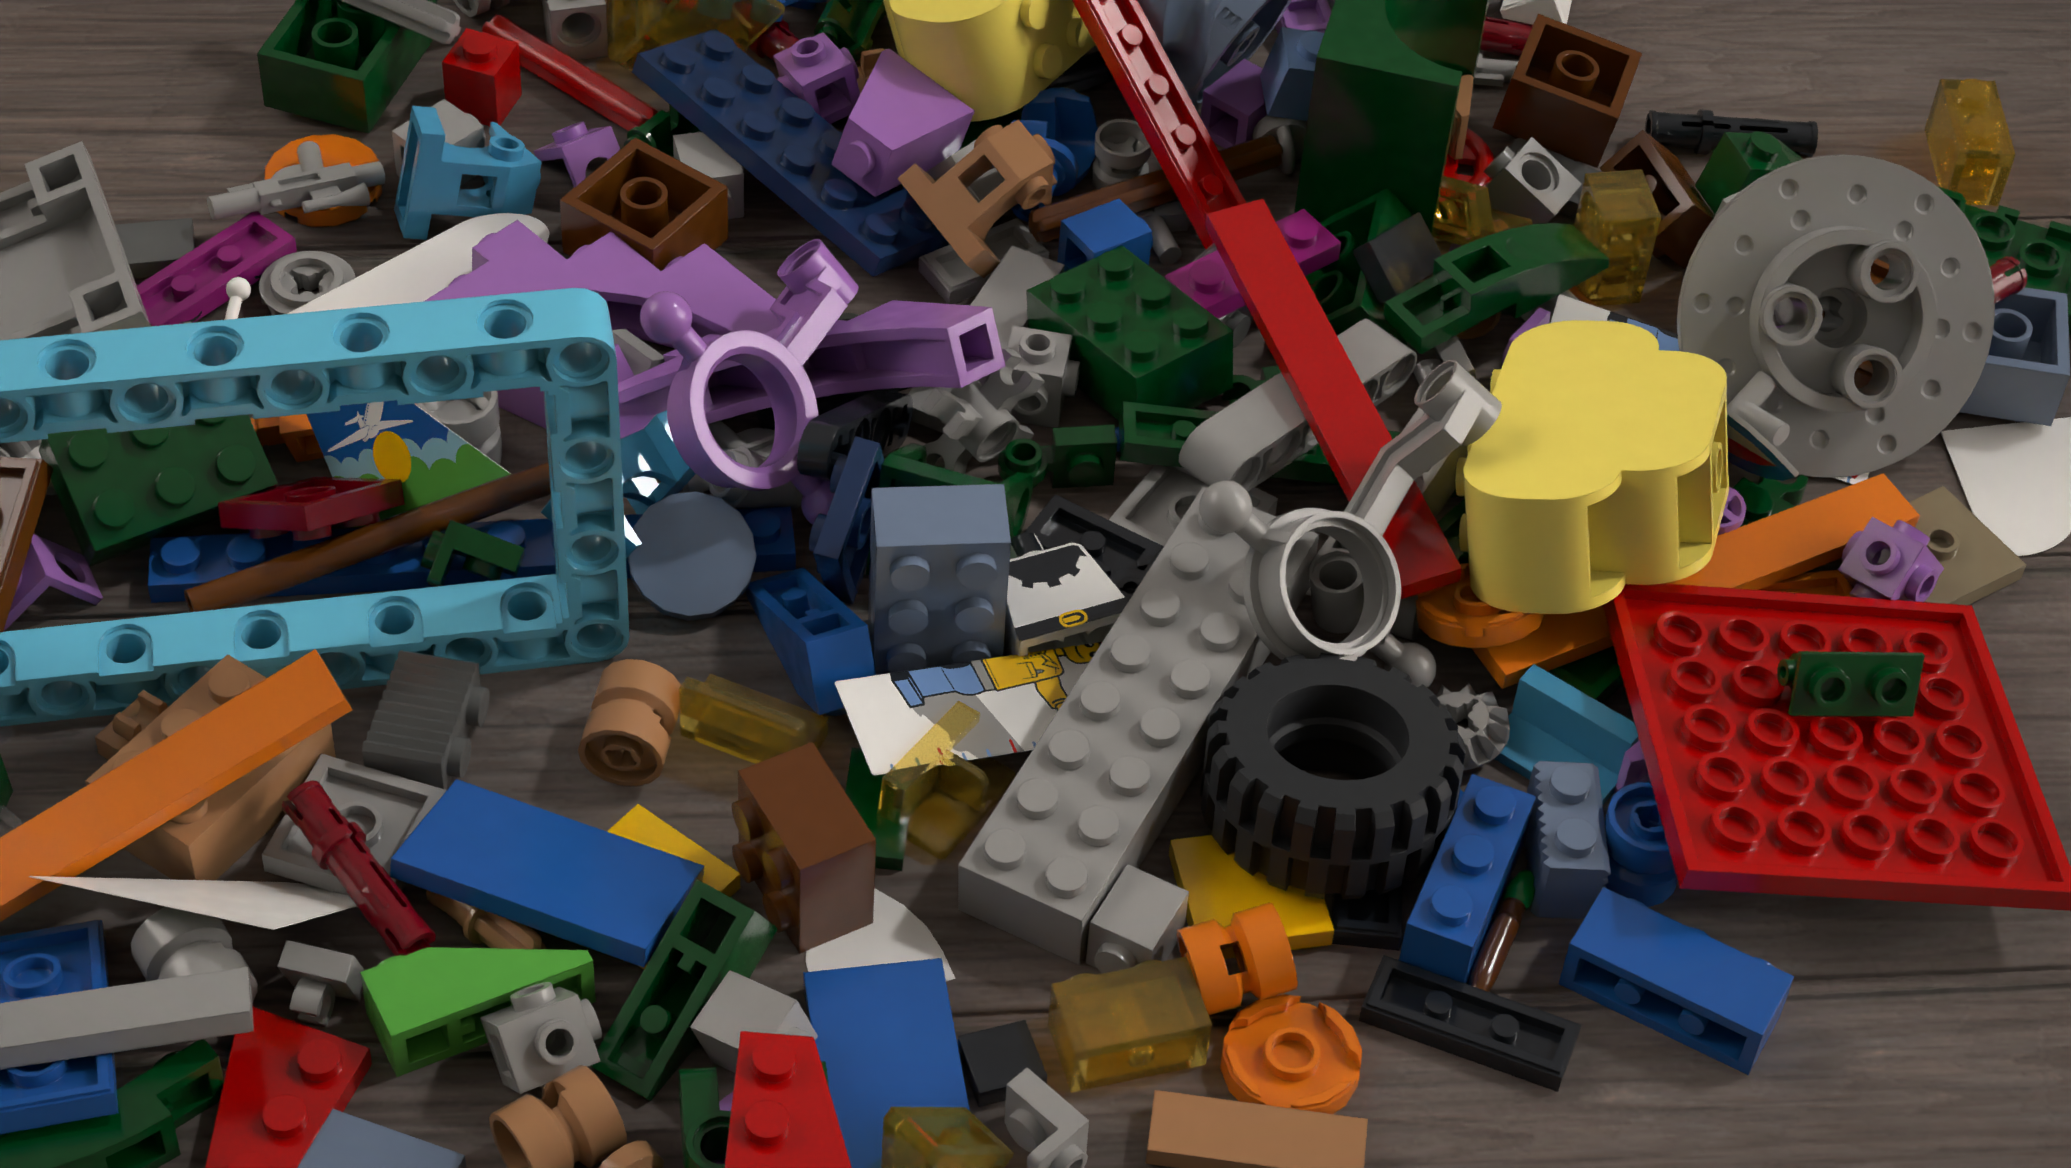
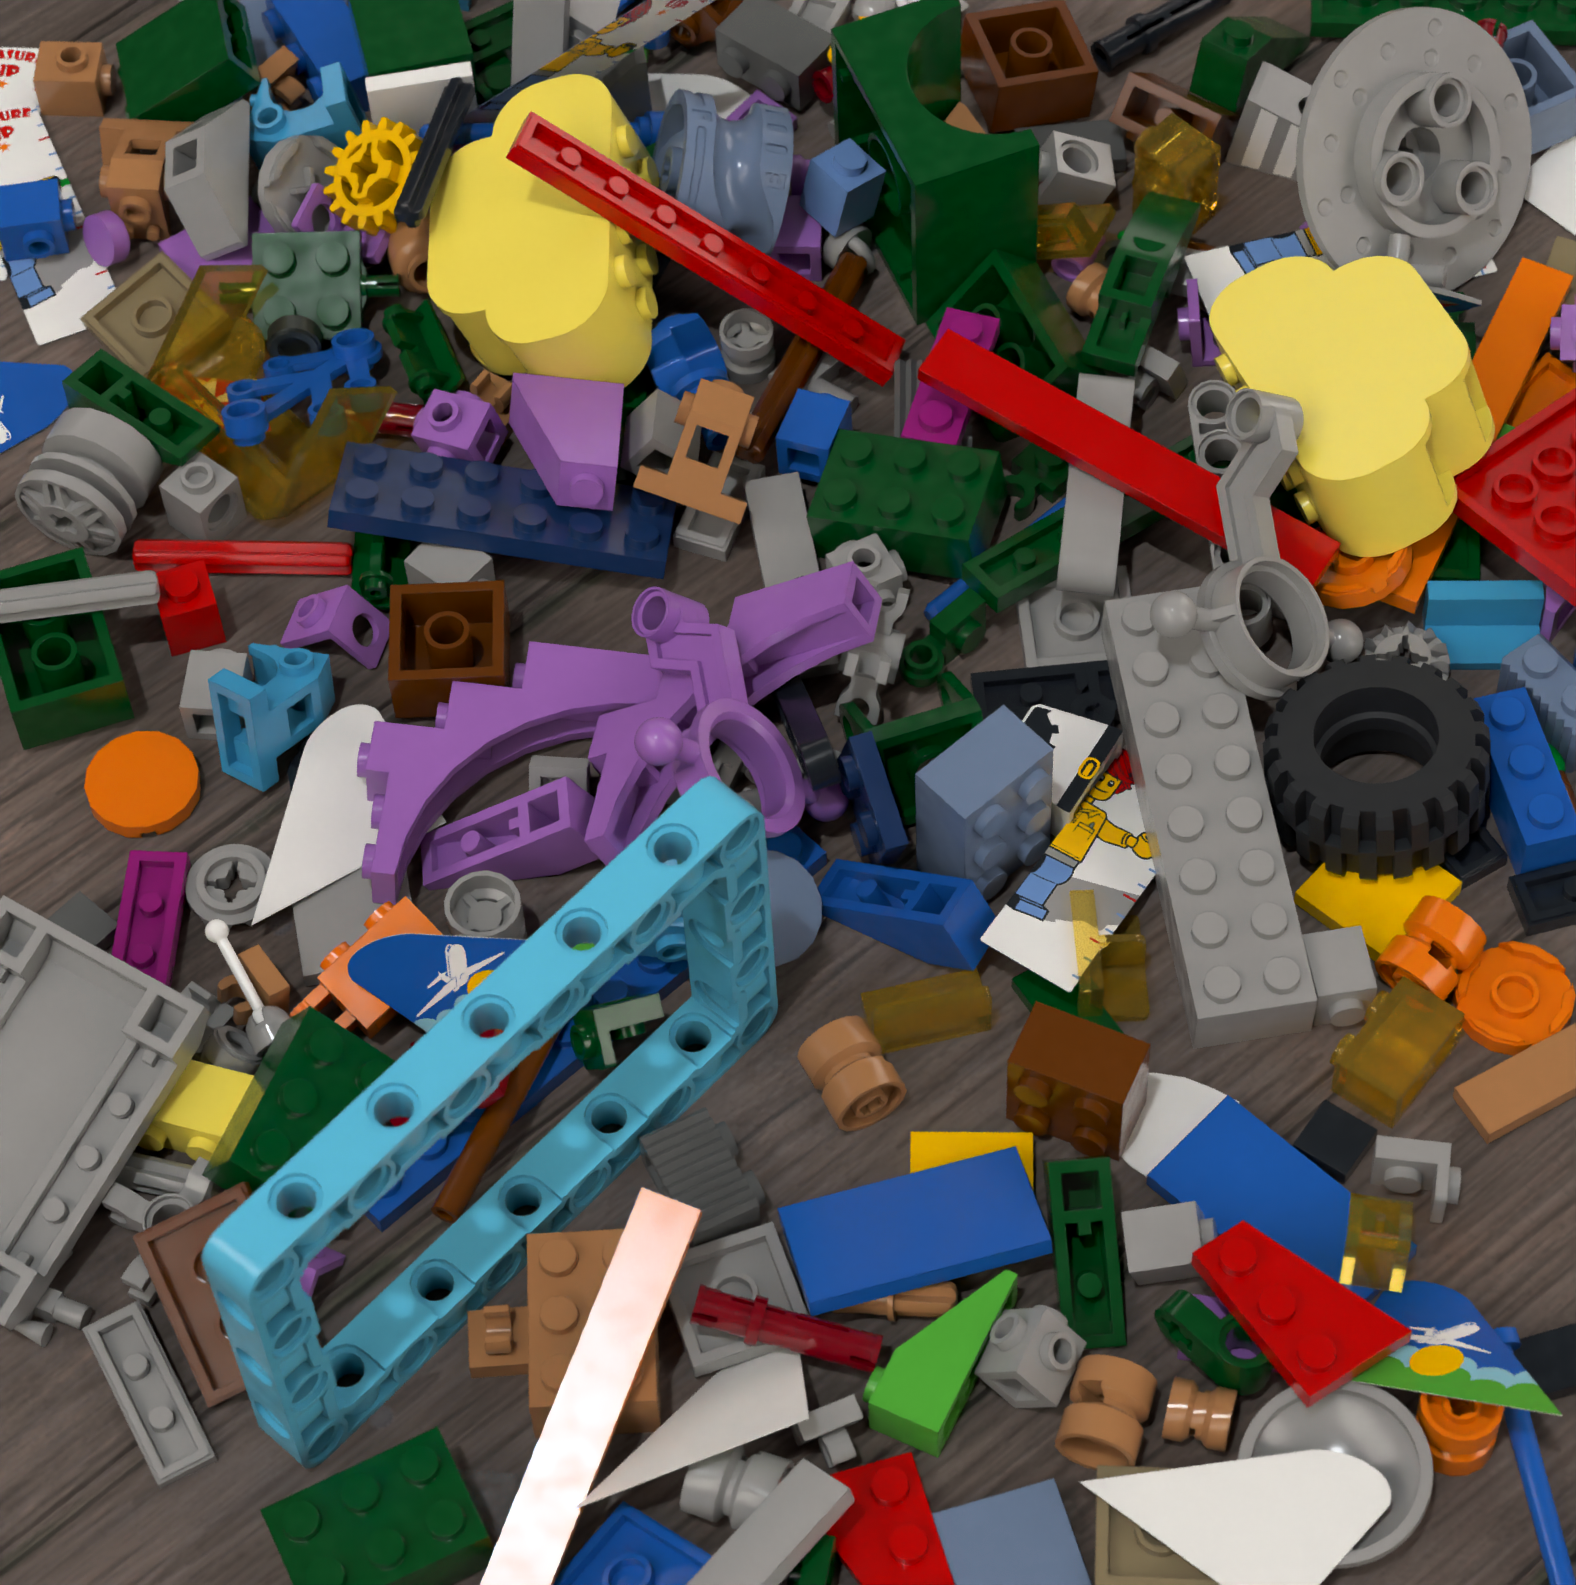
camera: 30 degrees left, 10 degrees up
light grey piece [207,141,385,220] -> none
black tile [1353,212,1442,304] -> none

